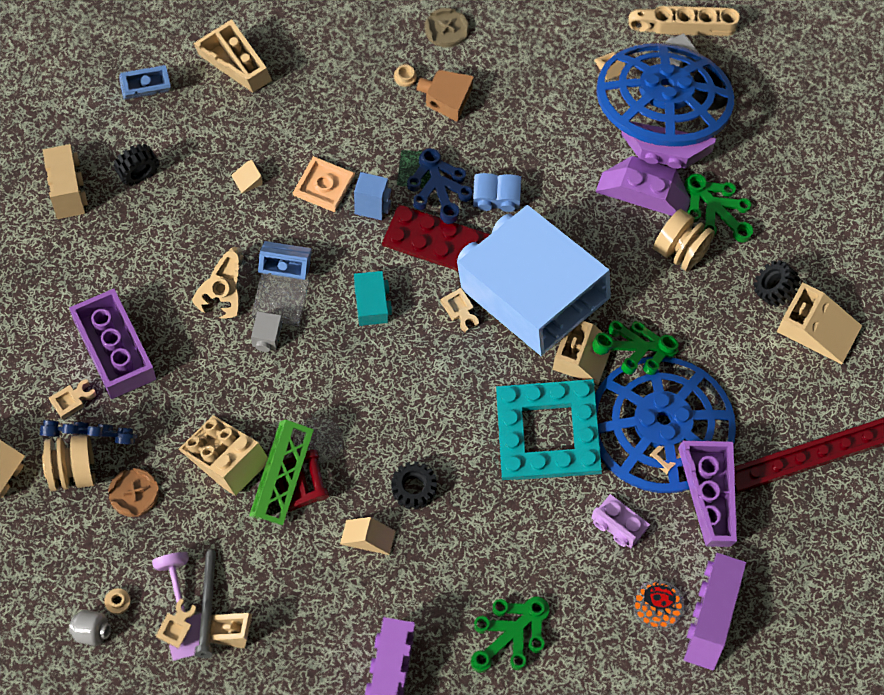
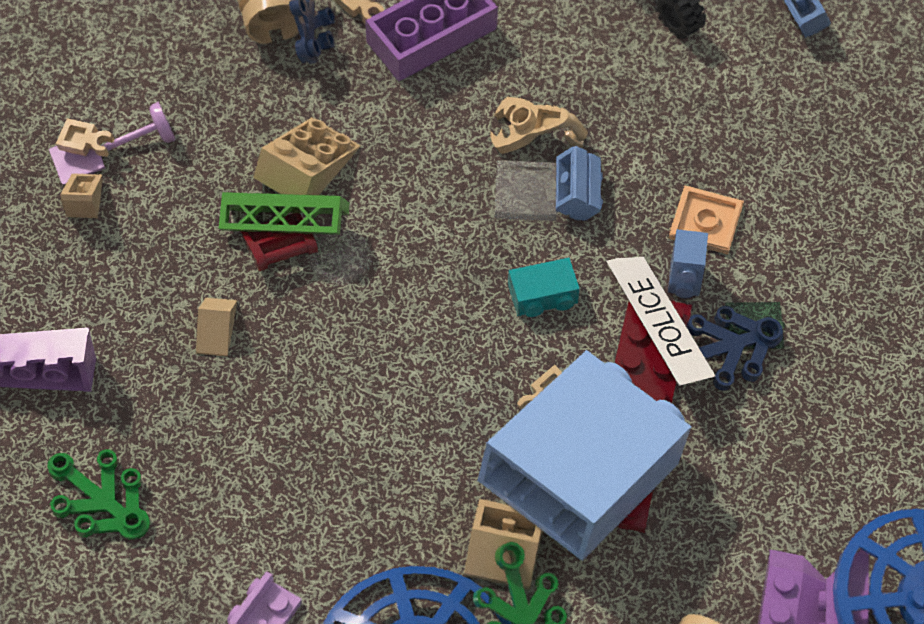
camera: 85 degrees right, 5 degrees down
light grey head [69,610,111,646] -> none
tan plate [104,588,131,614] -> none
medium nougat tile [108,468,159,517] -> none
tan wedge [194,19,272,92] -> none
dark grey bar [194,549,216,658] -> none
tan slope [231,160,263,194] -> none
light grey brick [251,311,282,352] -> none
black tyre [391,461,437,510] -> none
tan plate [394,65,417,87] -> none
medium nougat torso [417,70,474,122] -> none
medium blue brick [473,173,521,212] -> none
teal plate [496,379,602,480] -> none
none -> white sticker [606,257,715,386]

